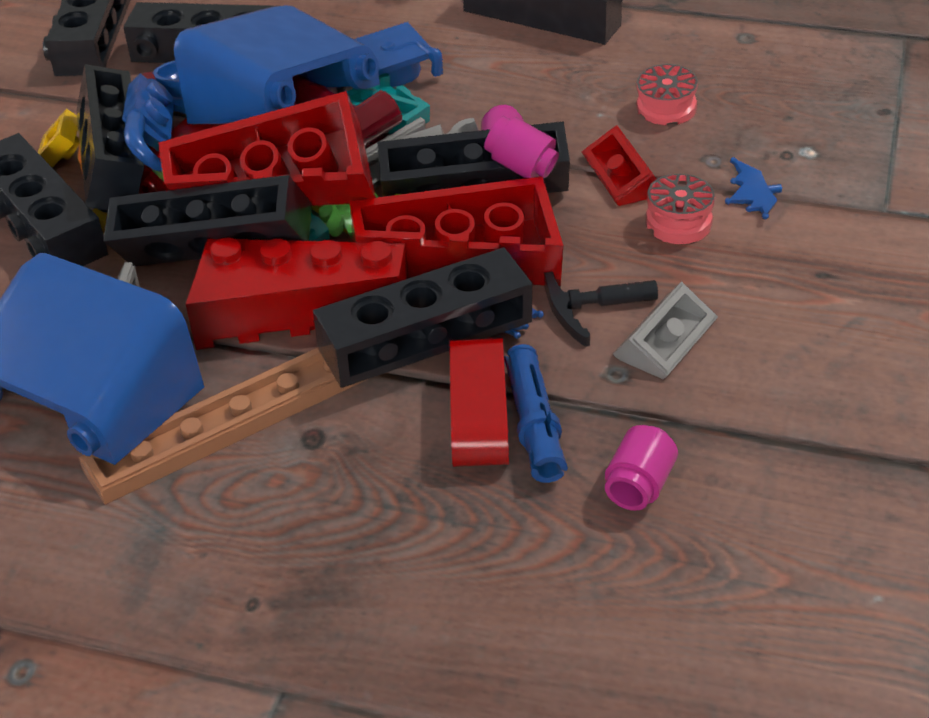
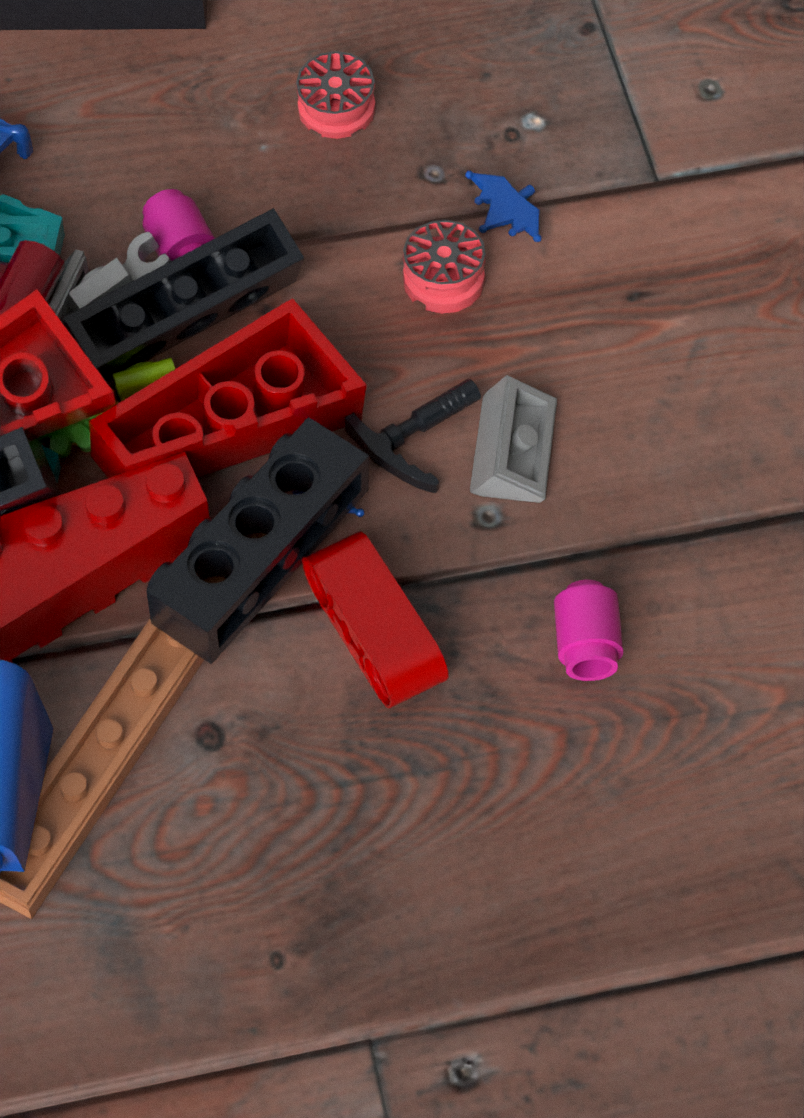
camera: 30 degrees left, 15 degrees up
dark pink brick [484,116,559,178] -> none
blue pin [504,344,568,483] -> none
red slope [581,125,657,206] -> none

